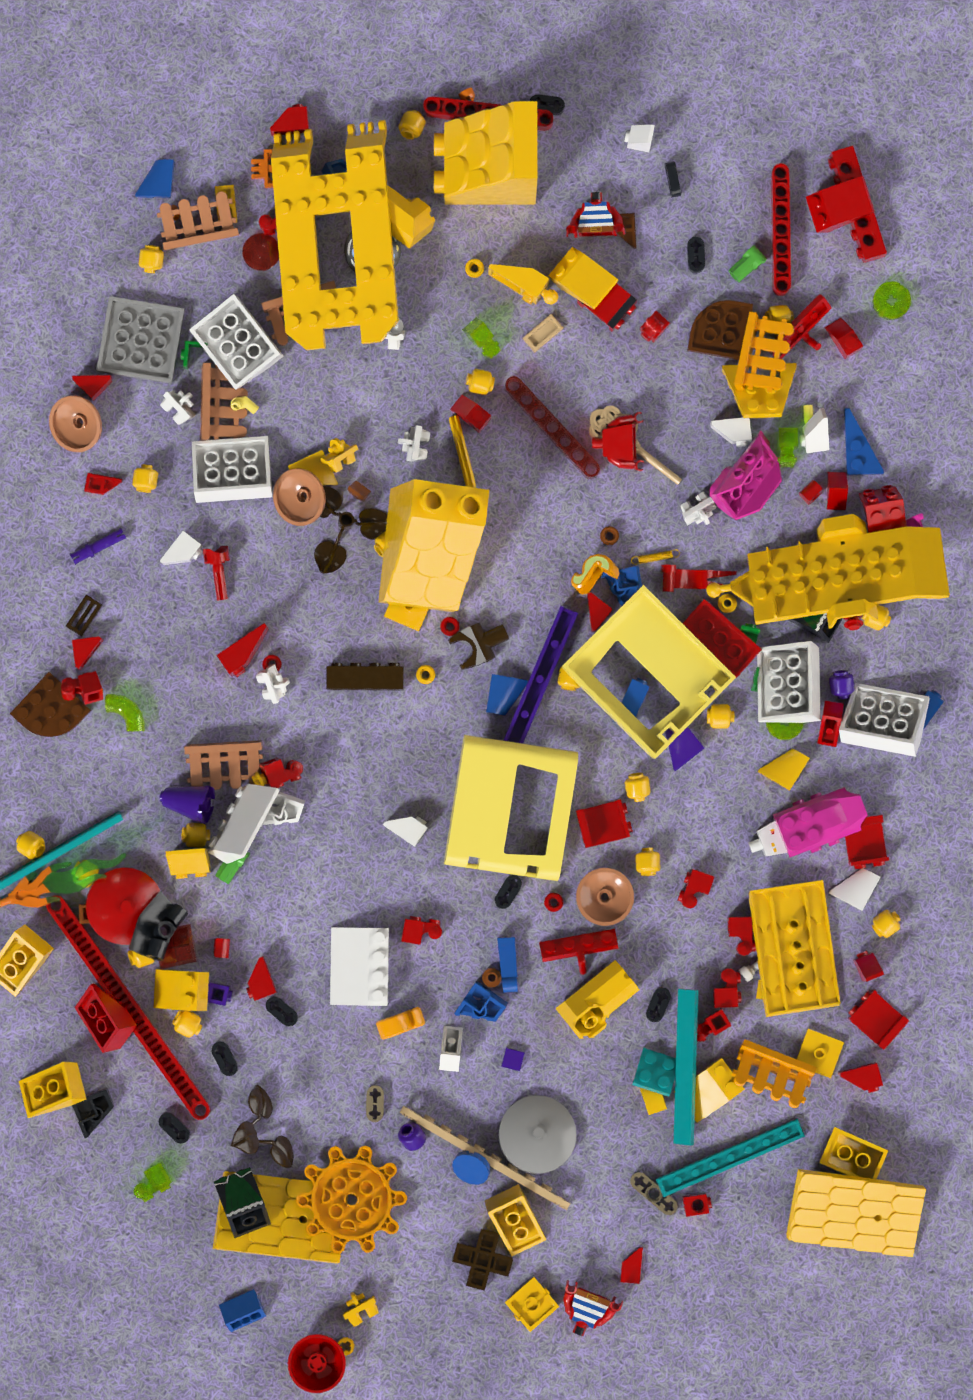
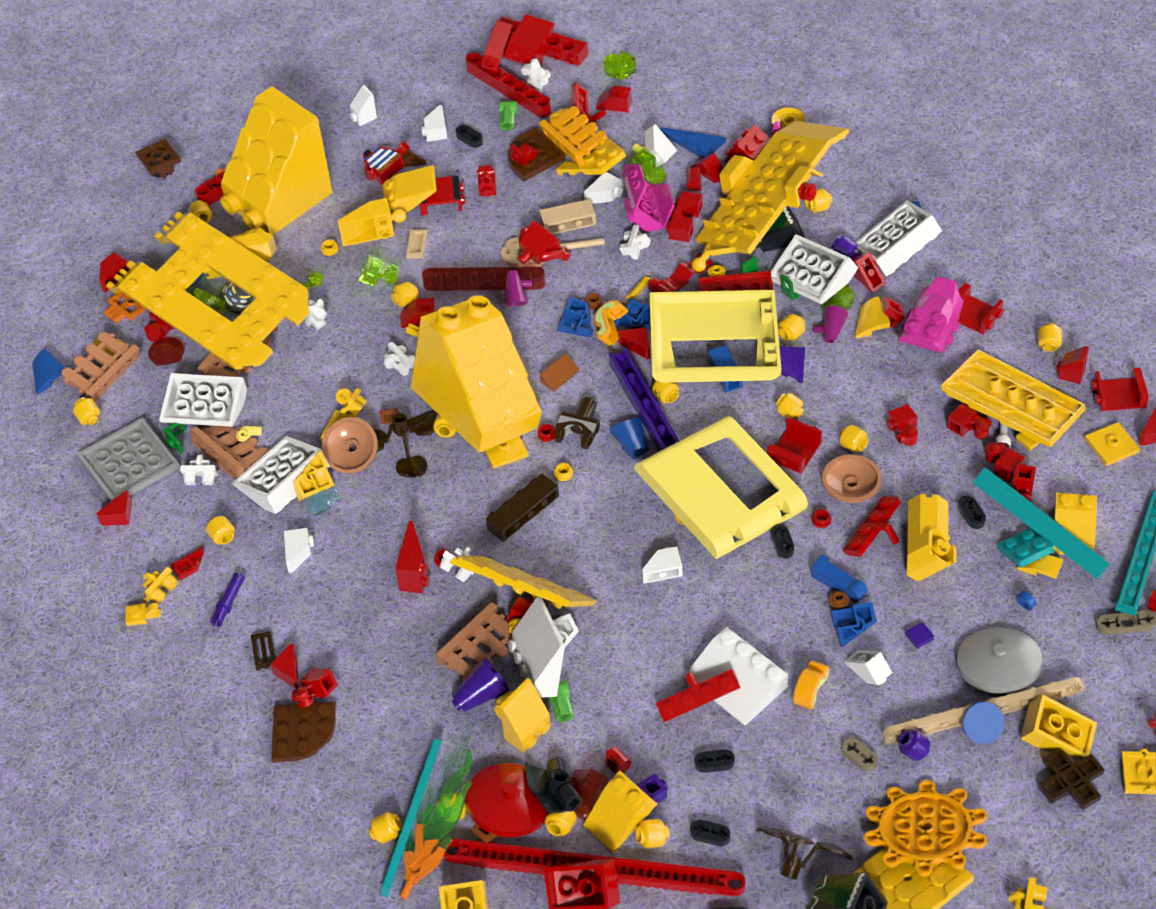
camera: 40 degrees left, 35 degrees down
nougat dish [49,395,102,452] -> none
clear neon green cylinder [105,694,145,732] -> none
red piece [203,546,230,601] -> none
red slope [246,956,277,1001] -> none
red brick [401,916,442,945] -> none
black beam [665,161,681,198] -> none
light orange fence [732,1039,817,1108] -> none
white torso [748,821,787,857] -> none
white slope [829,868,880,911] -> none
none -> yellow plate [125,603,161,626]
none -> reddish brown piece [135,139,181,179]
none -> yellow hips [142,567,178,605]
none -> clear neon green plate [191,287,227,312]
none -> yellow slope [293,451,334,501]
none -> clear neon green plate [302,271,325,289]
none -> clear light blue plate [304,489,341,518]
none -> white slope [422,105,447,142]
none -> yellow piece [449,555,597,609]
none -> red slope [481,20,513,72]
none -> magenta piece [504,270,532,307]
none -> red bracket [510,143,538,166]
none -> white hips [521,59,551,93]
none -> tan brick [539,199,596,234]
none -> dark orange slope [540,354,580,392]
none -> blue slope [557,297,593,337]
none -> red plate [655,669,741,723]
none -> red arch [666,191,703,242]
none -> yellow dish [772,108,806,129]
none -> magenta piece [813,306,849,343]
none -> red bracket [881,296,905,328]
none -> blue tile [1016,591,1037,611]

